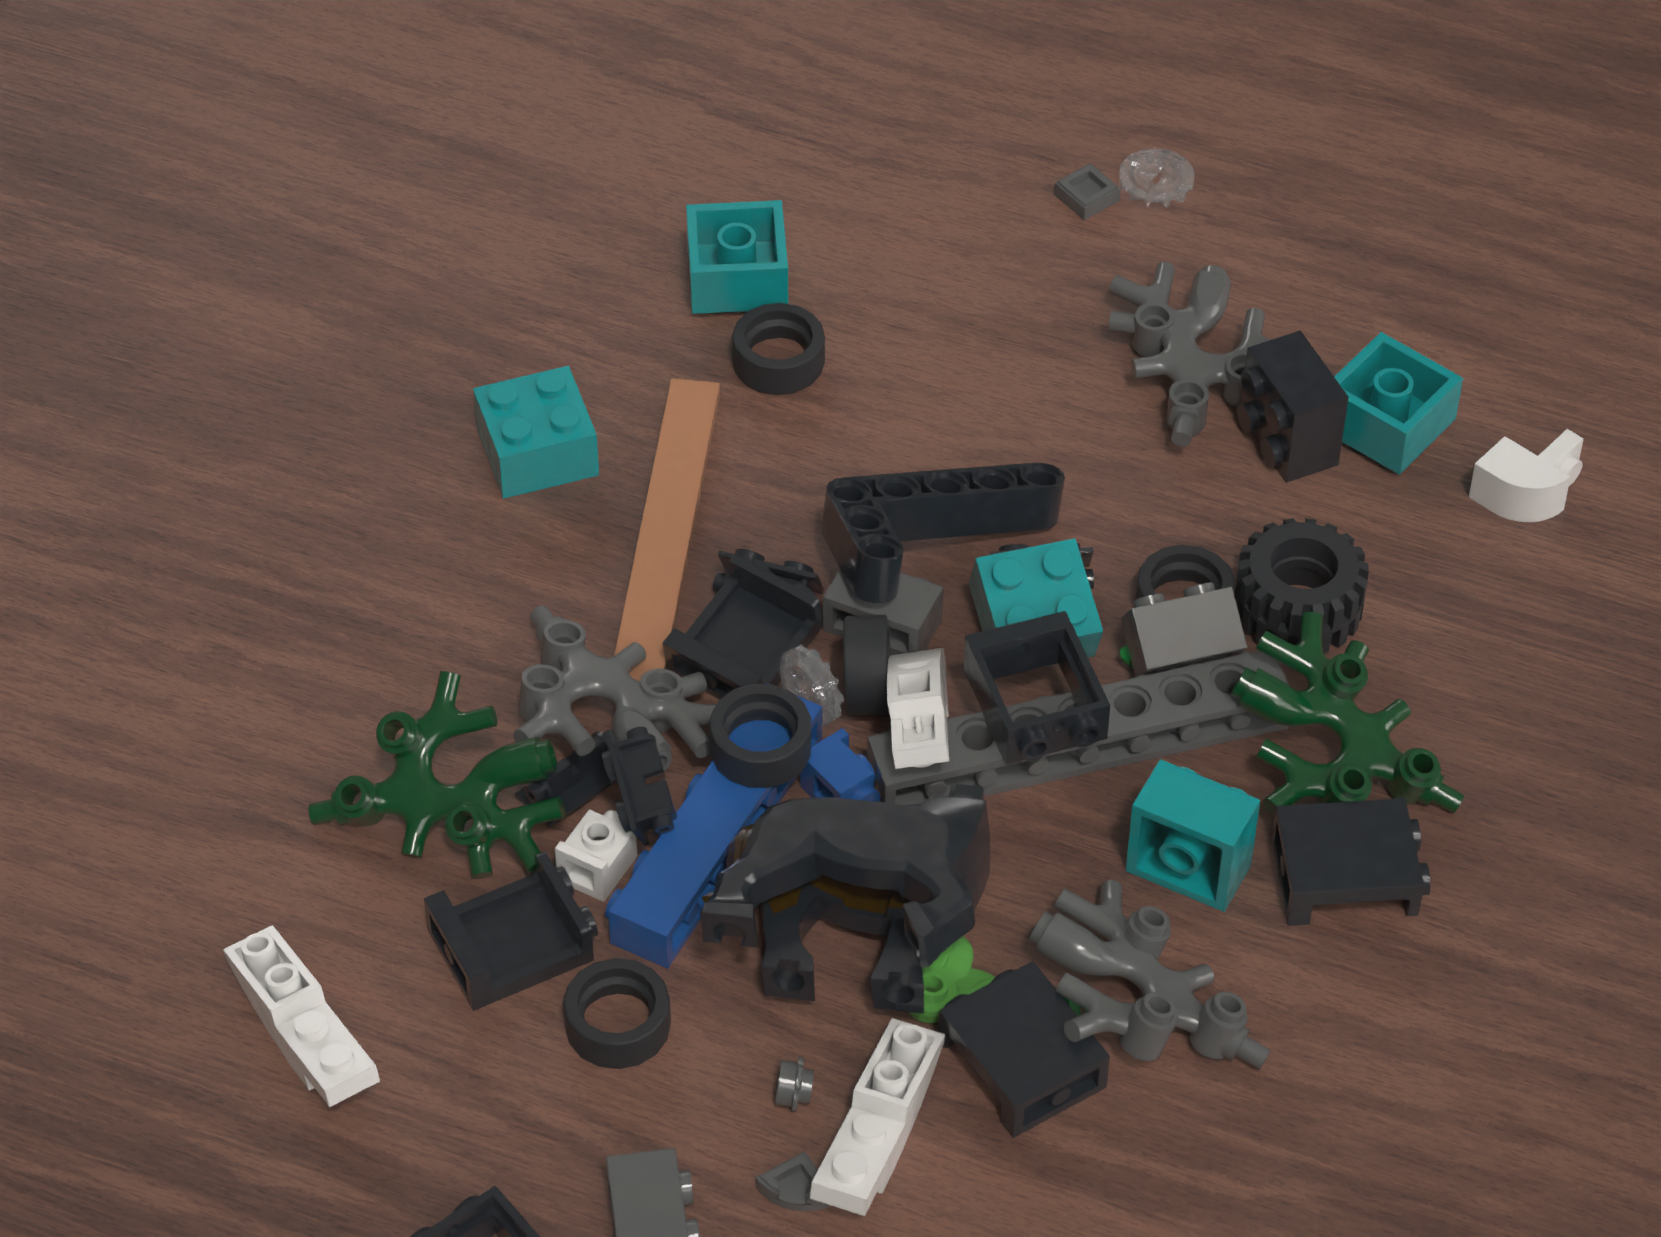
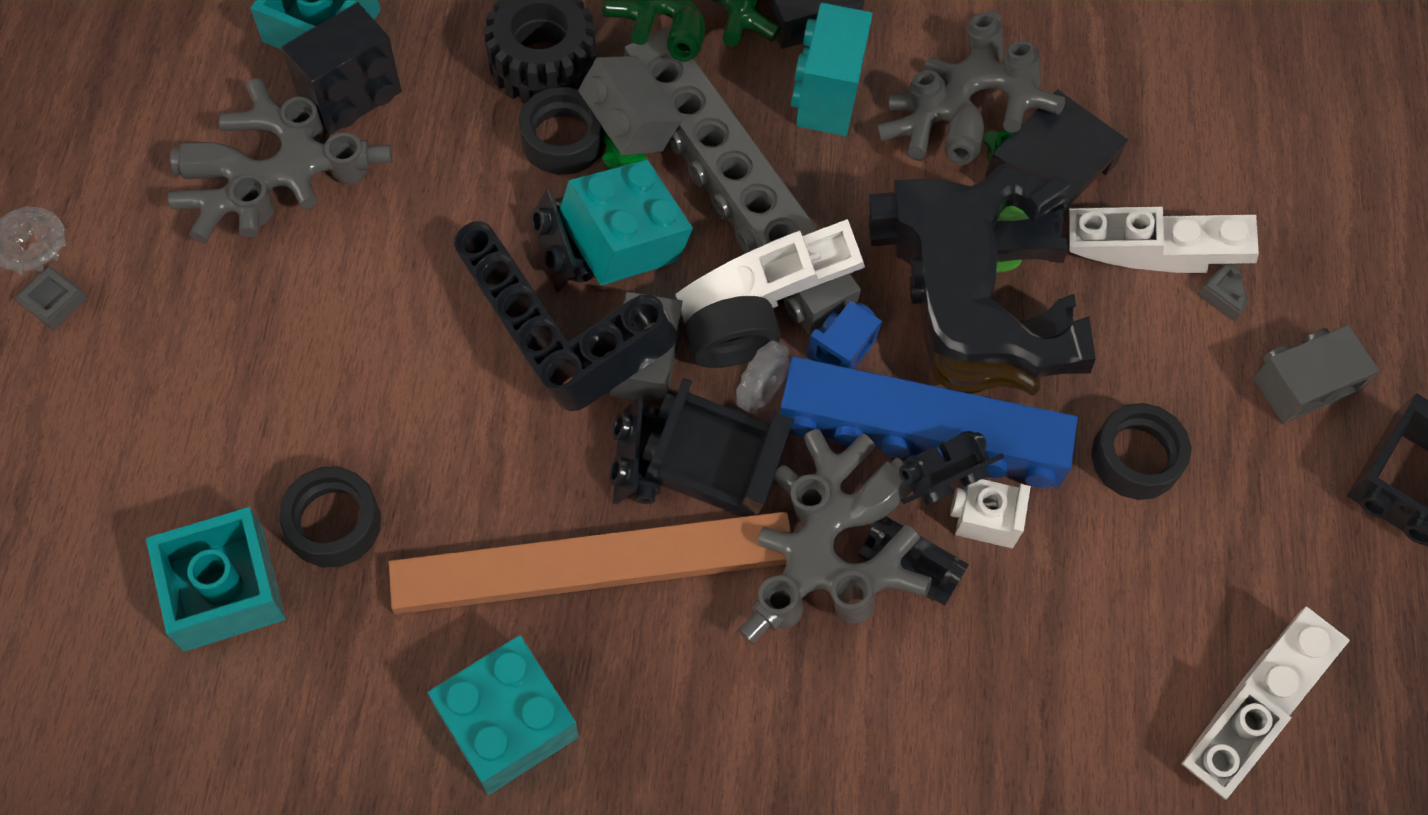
camera: 110 degrees left, 15 degrees up
dark green plant [308,671,565,878] -> none
black panel [424,851,598,1011] -> none
black tyre [709,684,811,788] -> none
dark grey plate [775,1056,814,1112] -> none
black window [964,611,1110,765] -> none

